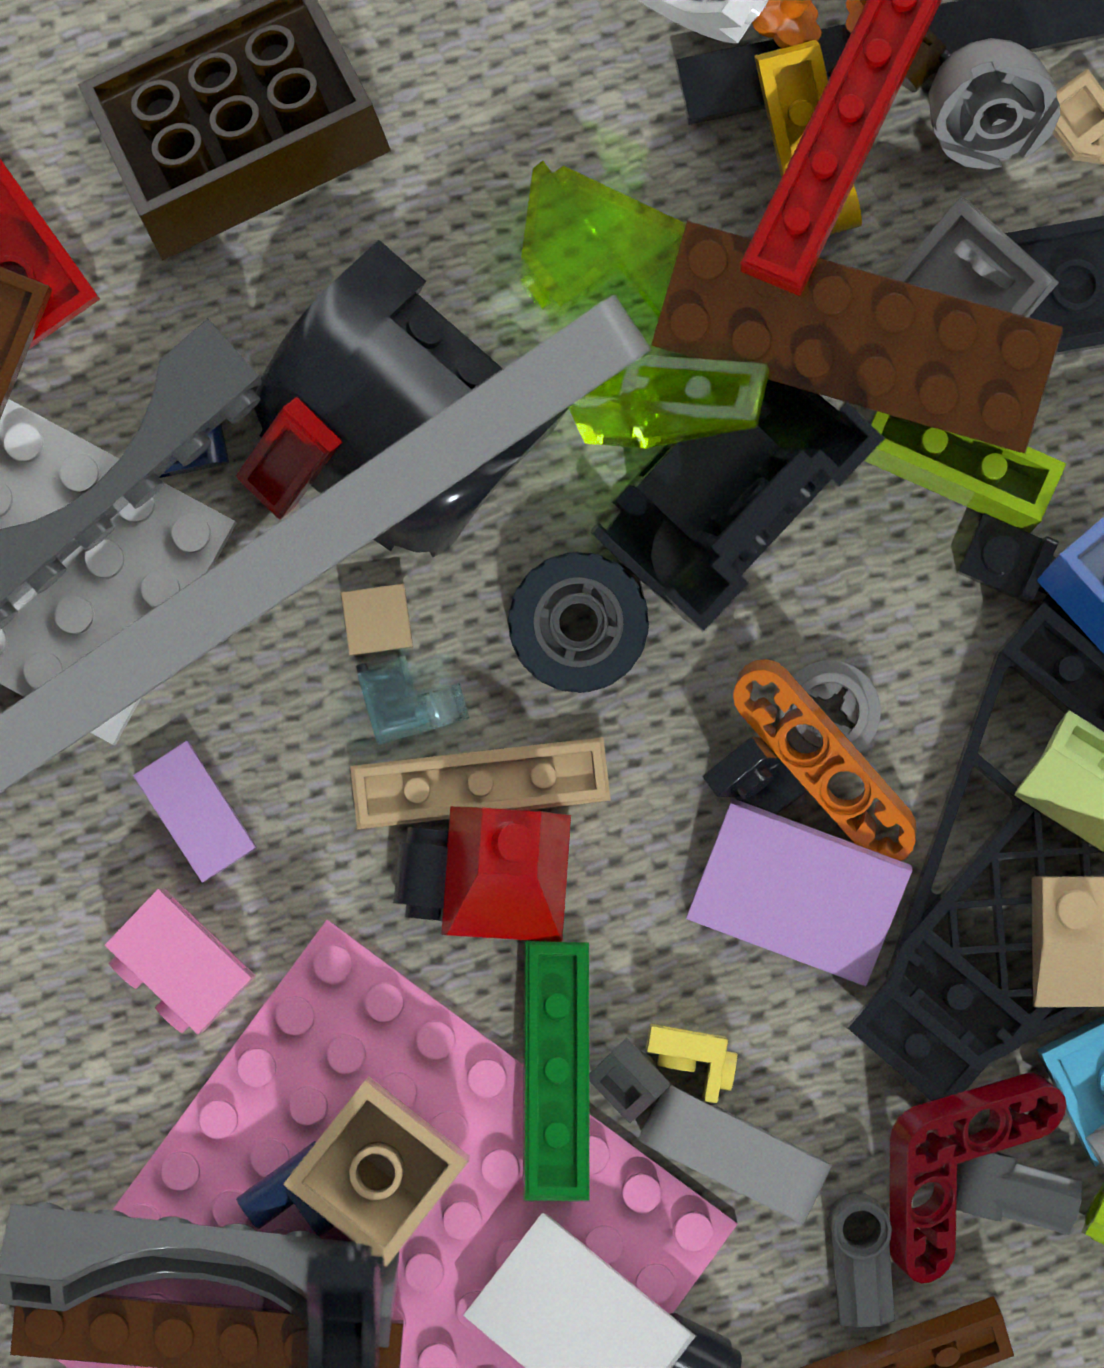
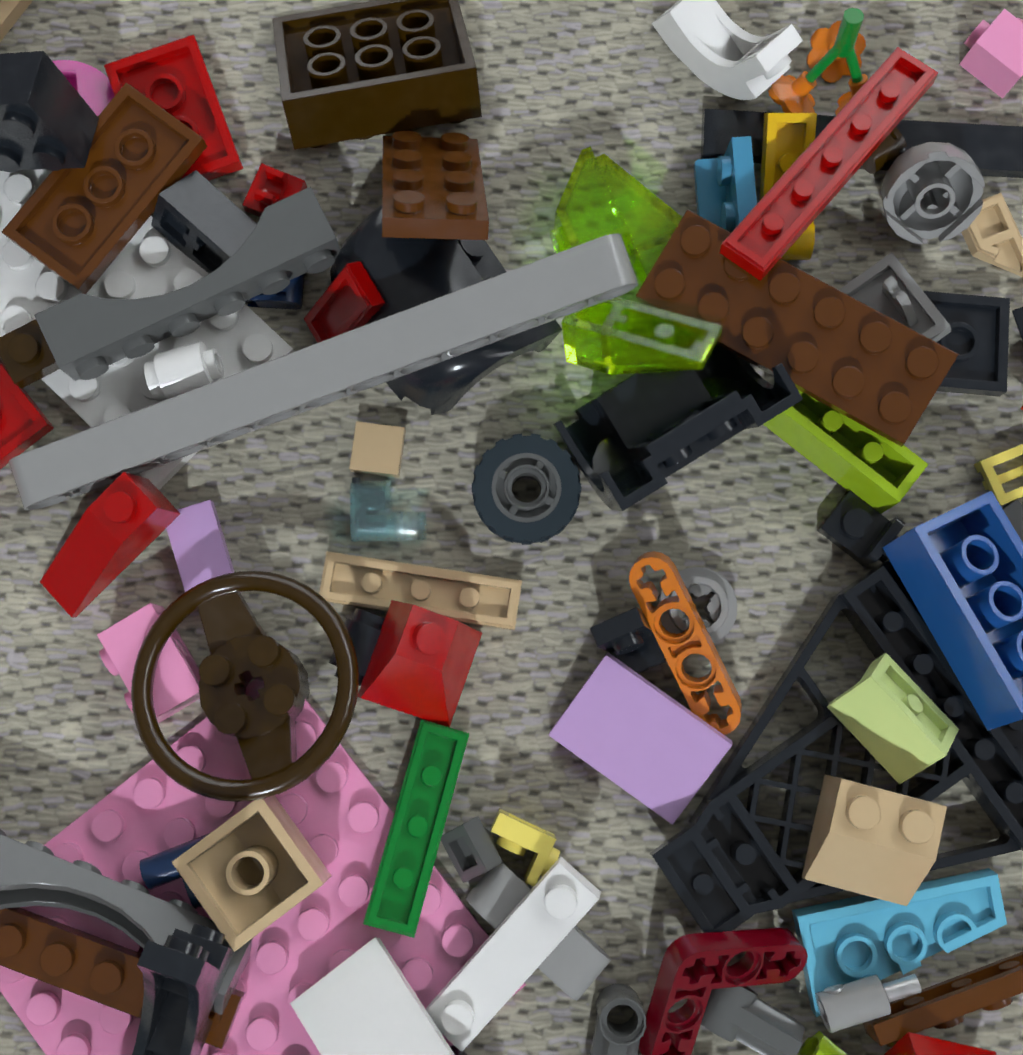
camera: 10 degrees right, 5 degrees down
none -> red slope [40,472,180,618]
none -> dark brown piece [131,571,359,802]
none -> white brick [144,341,224,401]
none -> hinge [151,170,257,274]
none -> red tile [242,163,307,217]
none -> reddish brown plate [382,131,489,240]
none -> white plate [426,856,601,1052]
none -> dark azure bracket [694,136,757,232]

